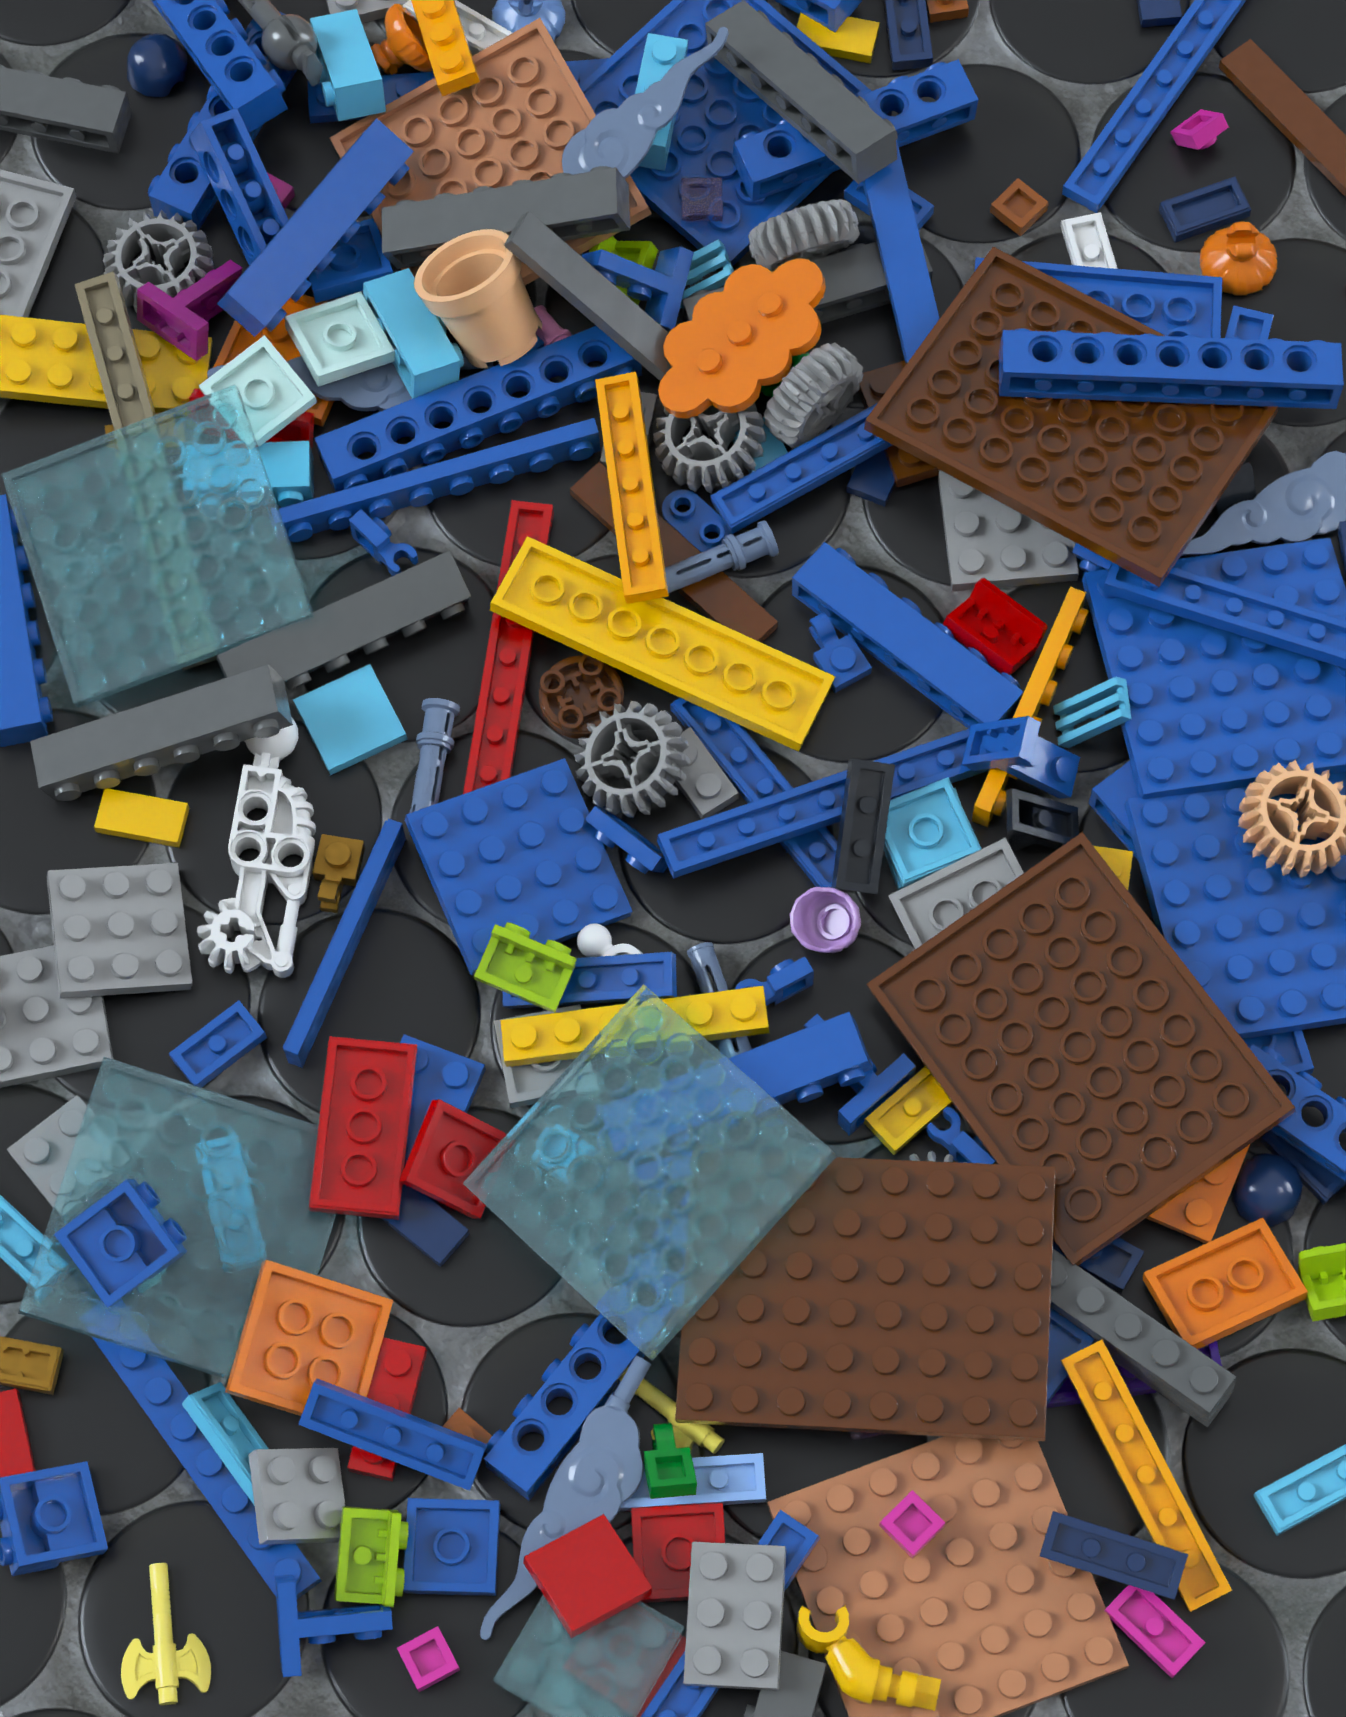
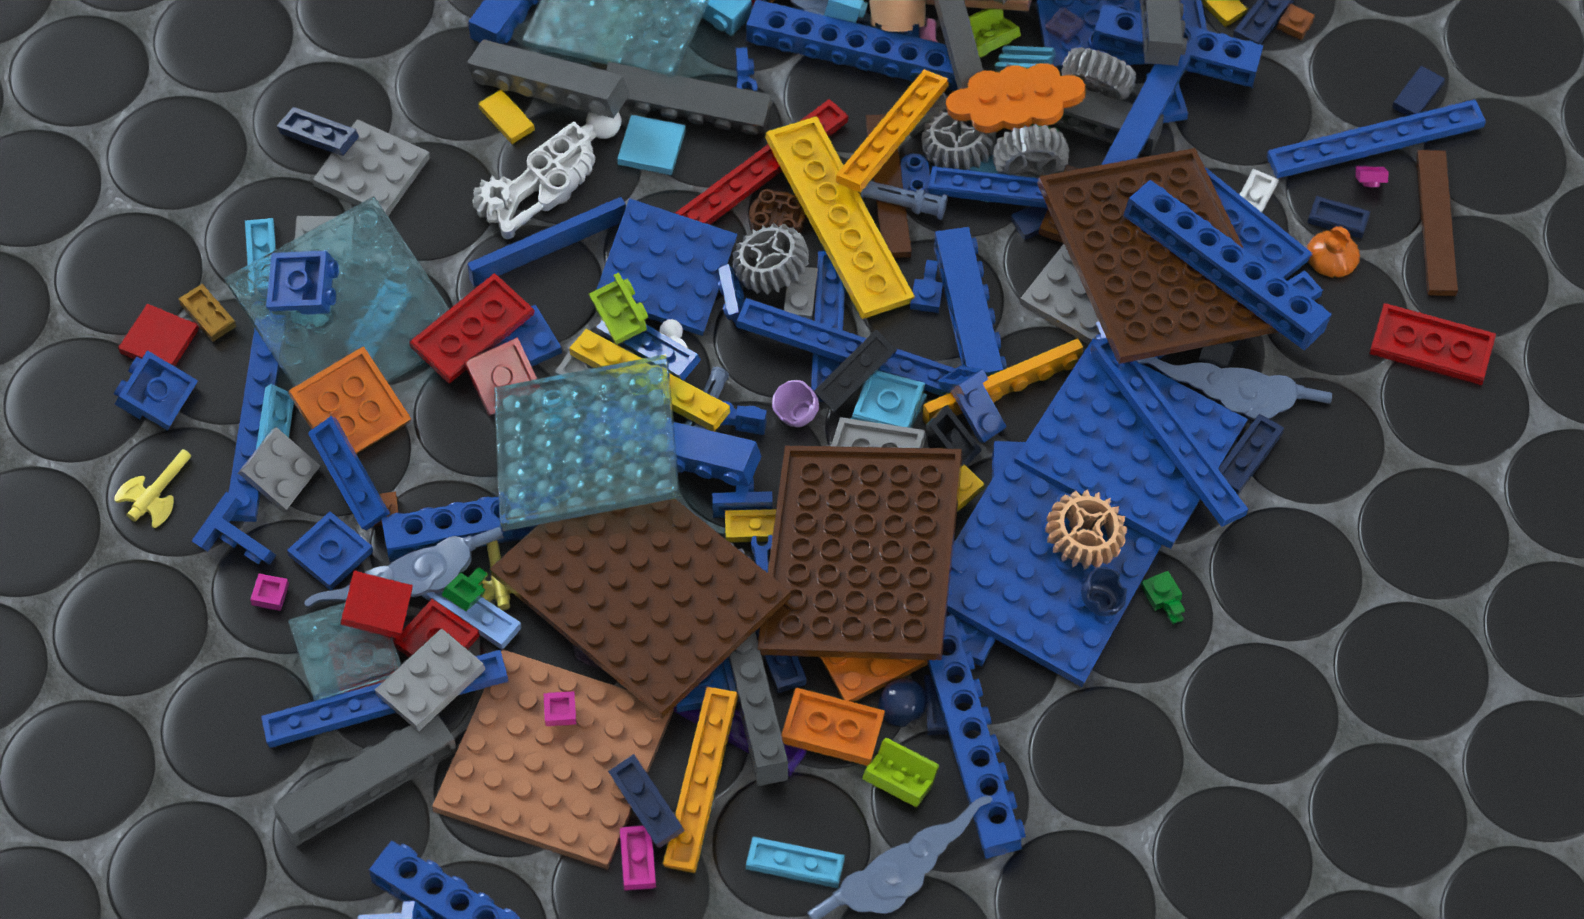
camera: 35 degrees right, 10 degrees down
light grey plate [46,863,192,999] -> none
blue plate [169,1000,267,1091] -> none
blue plate [272,418,601,543] -> none
pearl gold plate [313,834,365,913] -> none
lime bracket [334,1506,408,1607] -> none
red plate [347,1337,427,1482] -> none
dark blue tile [381,1184,470,1267] -> none
sand blue pin [410,698,460,813] -> none
blue bracket [582,246,694,331] -> none
yellow piece [796,1605,941,1711] -> none
red bracket [943,578,1048,675] -> none
dark orange plate [990,178,1049,237] -> none
medium azure tile [1053,676,1132,748] -> none

